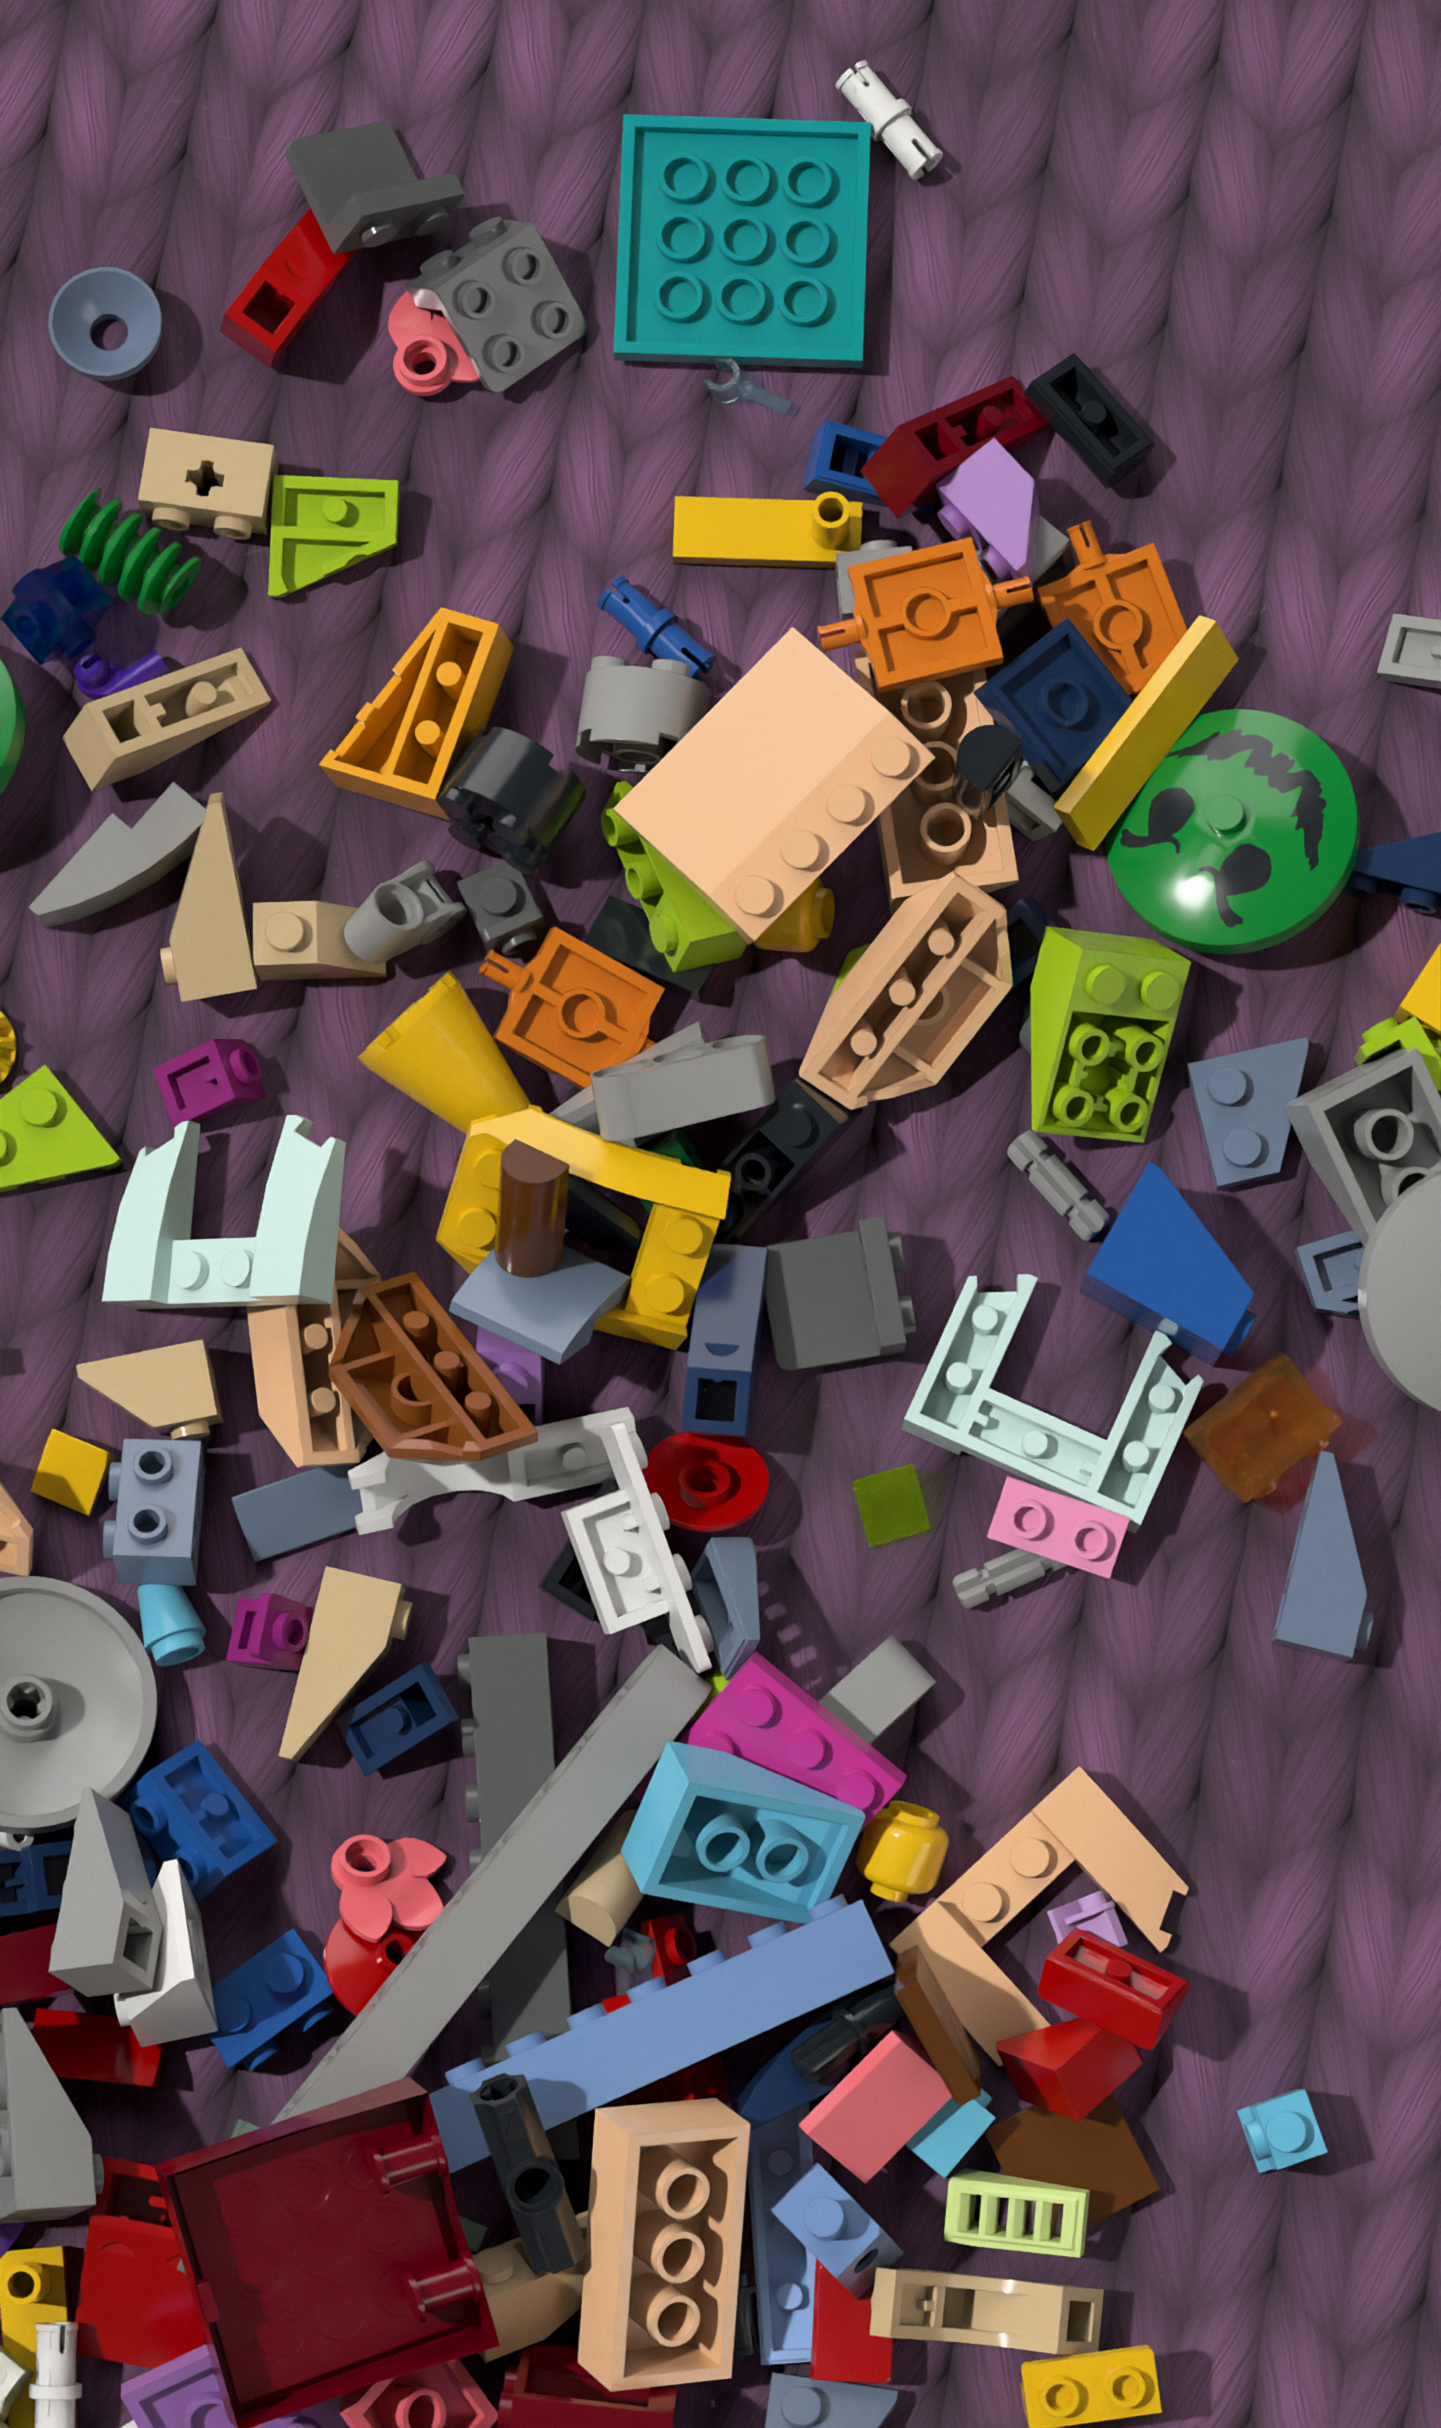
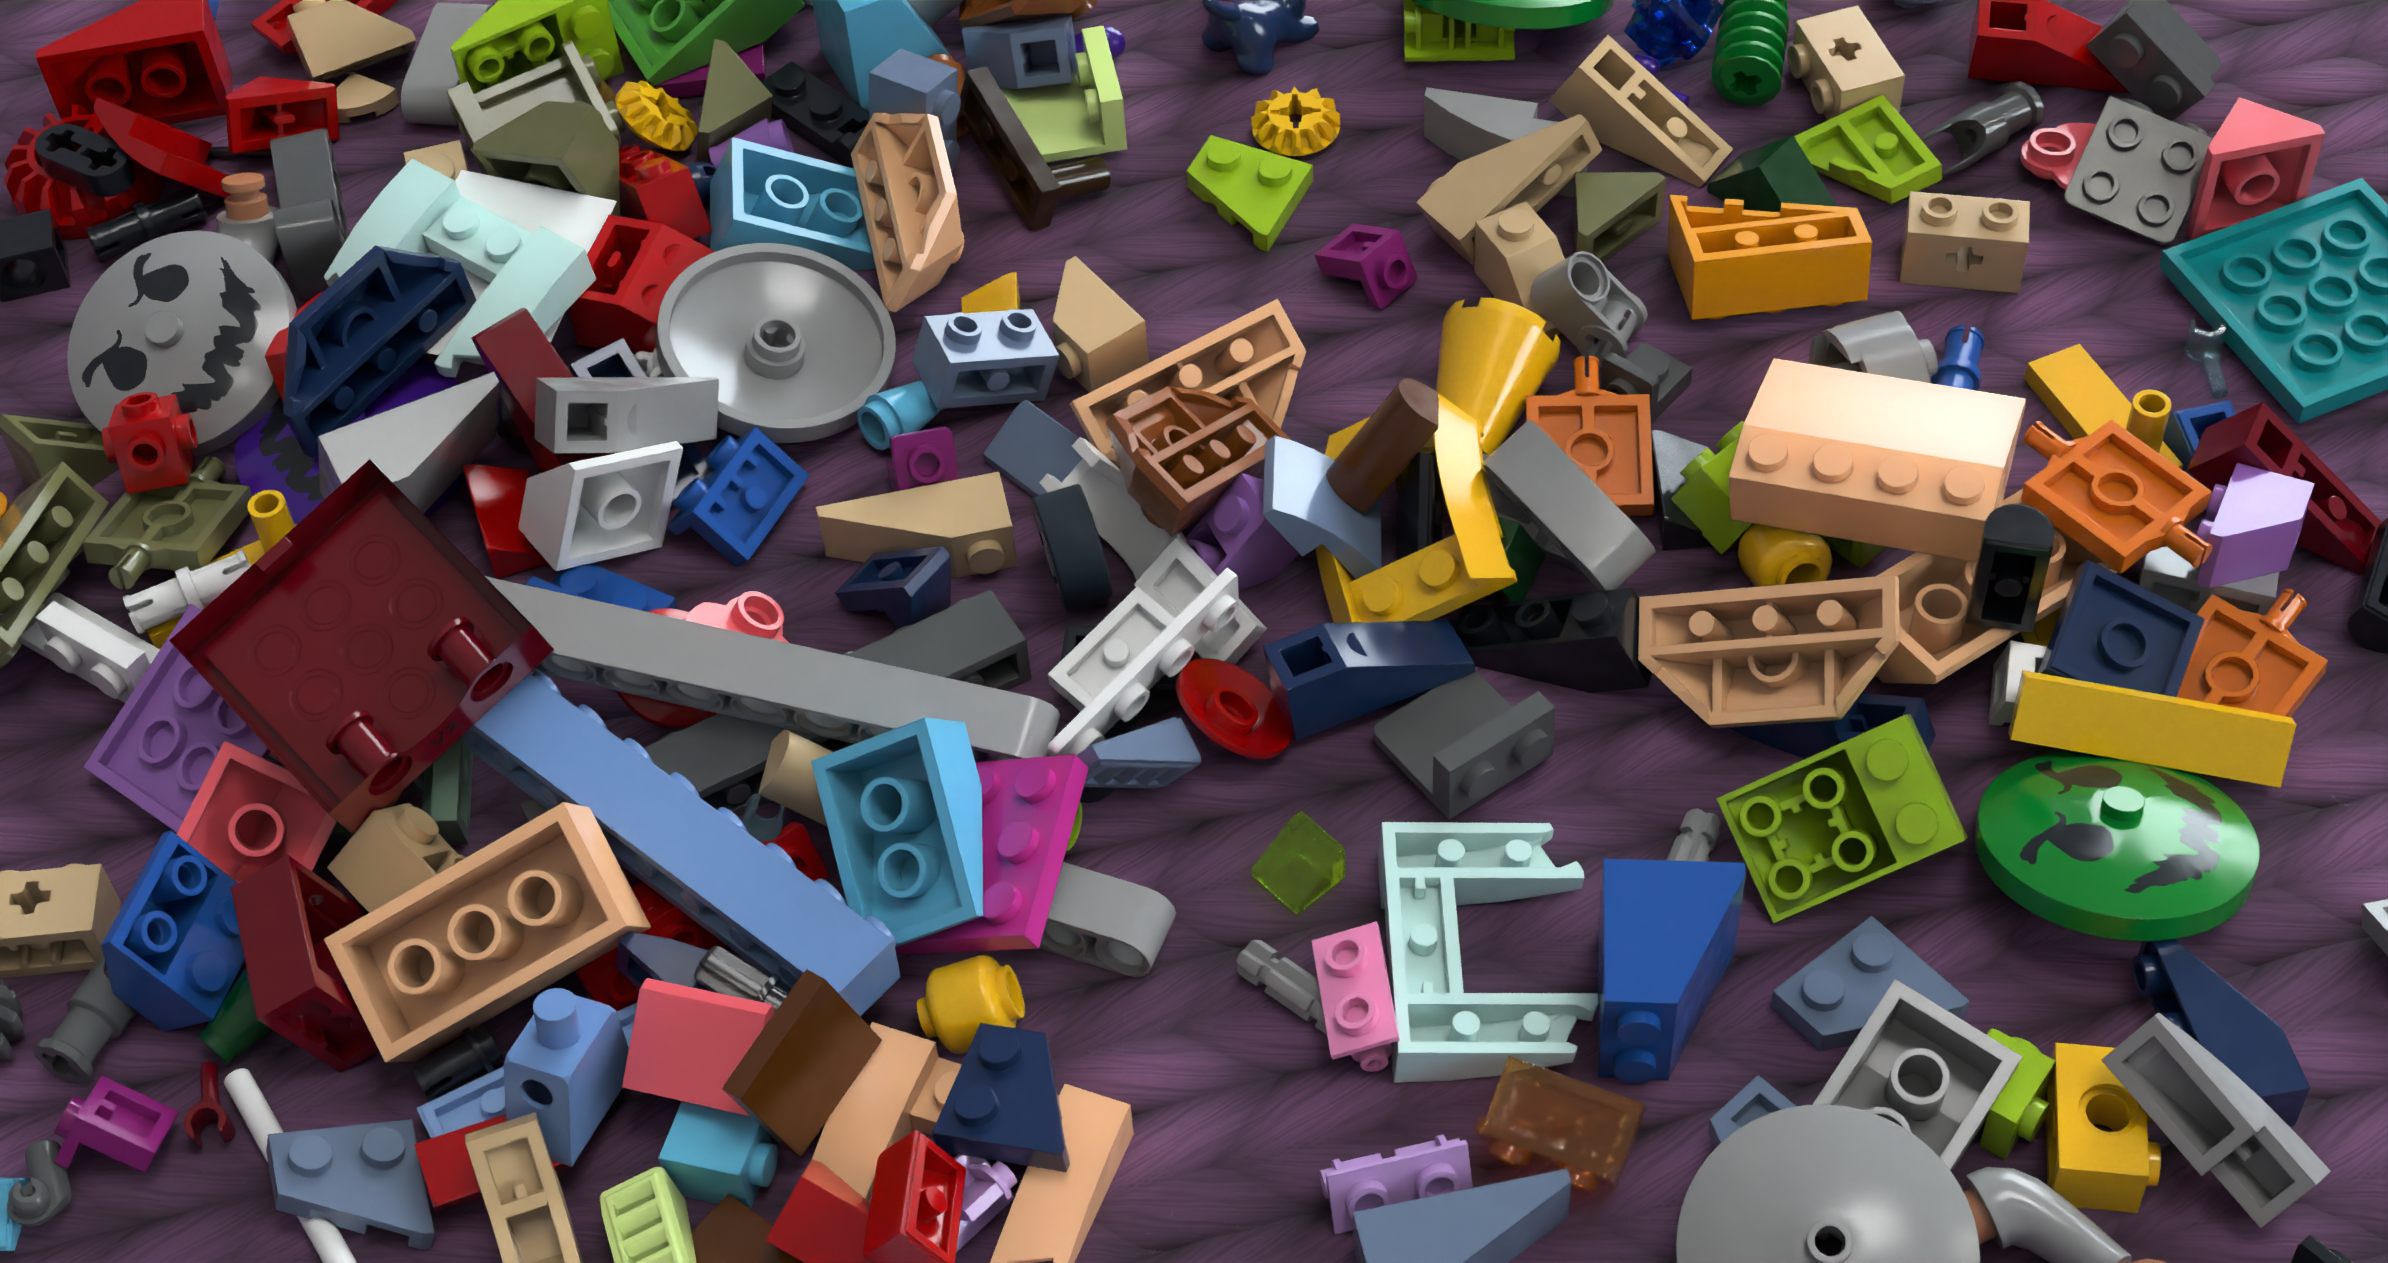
camera: 65 degrees right, 30 degrees down
light aqua wedge [102,1115,346,1309] -> none
black brick [438,727,586,874] -> none
black piece [470,2073,588,2274] -> none
none -> dark blue wing [932,1023,1070,1172]
none -> black wheel [1031,484,1113,610]
none -> lavender hinge [1319,1134,1473,1234]
none -> olive slope [1572,172,1666,263]
none -> dark green slope [1707,136,1835,212]
none -> tan brick [1899,191,2030,293]
none -> dark grey piece [1921,81,2044,177]
none -> coral slope [2186,97,2325,240]

